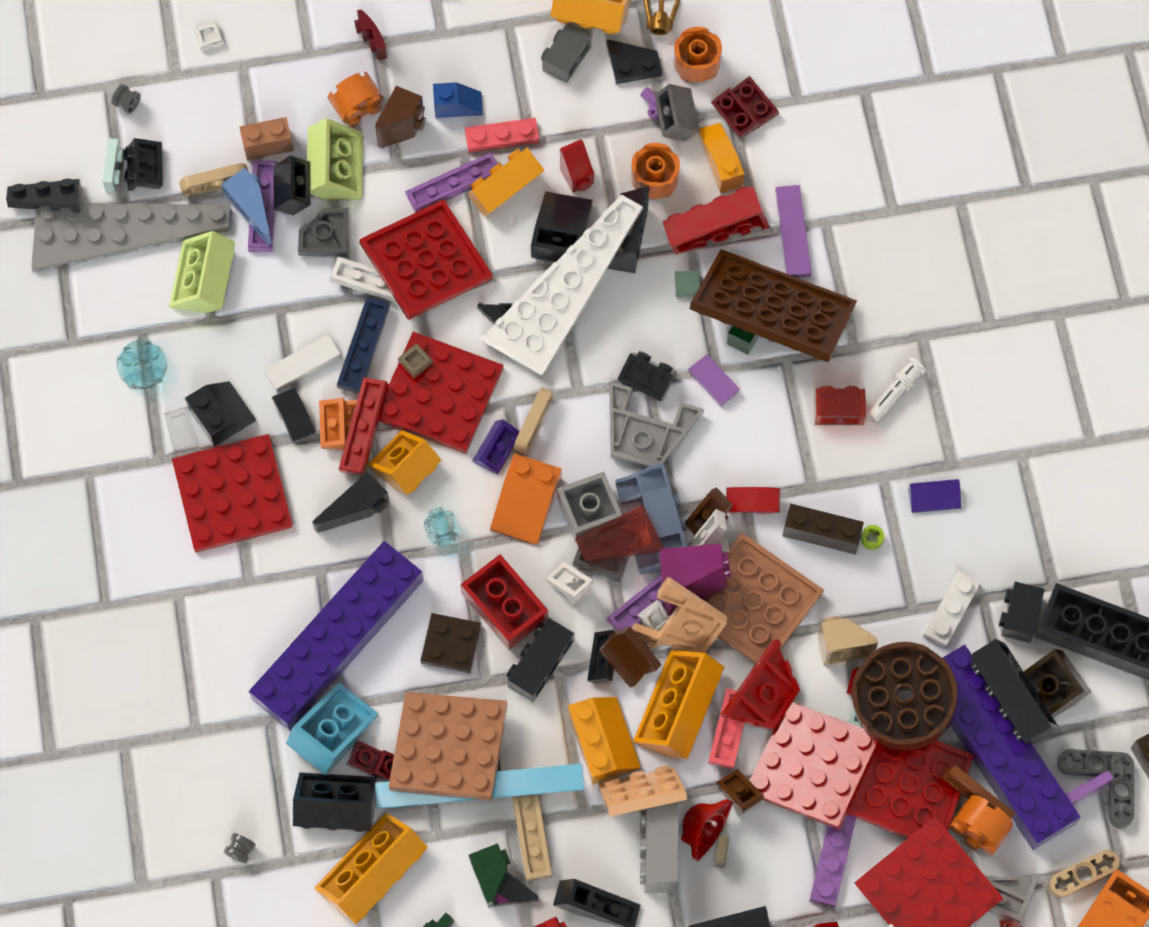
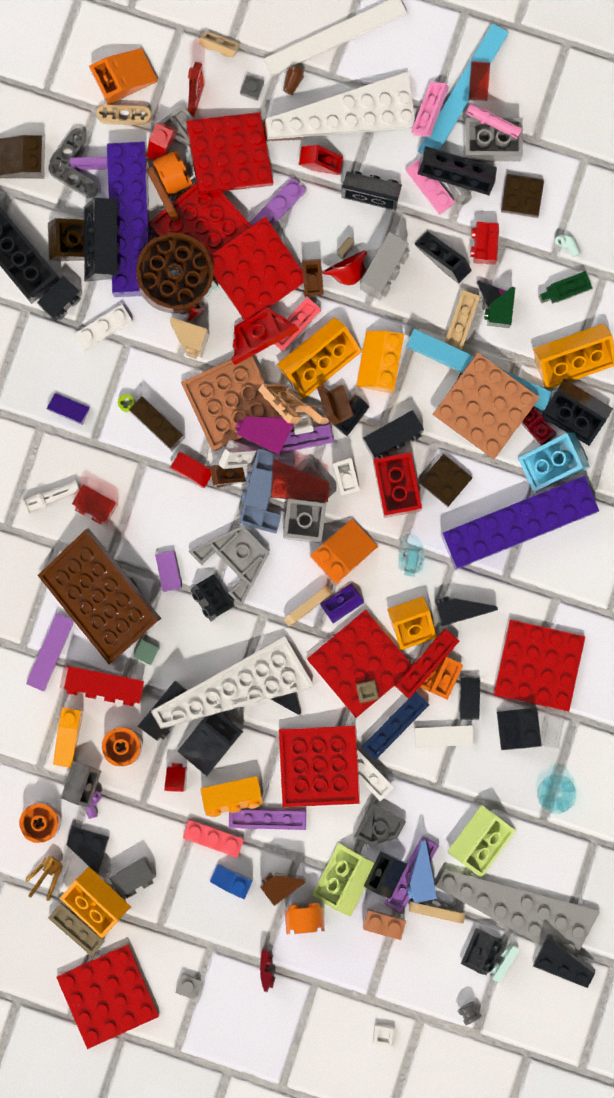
camera: 150 degrees left, 15 degrees up
light nougat plate [598,766,687,816] -> none
dark red slope [711,76,779,138] -> none
none -> red slope [147,122,178,160]

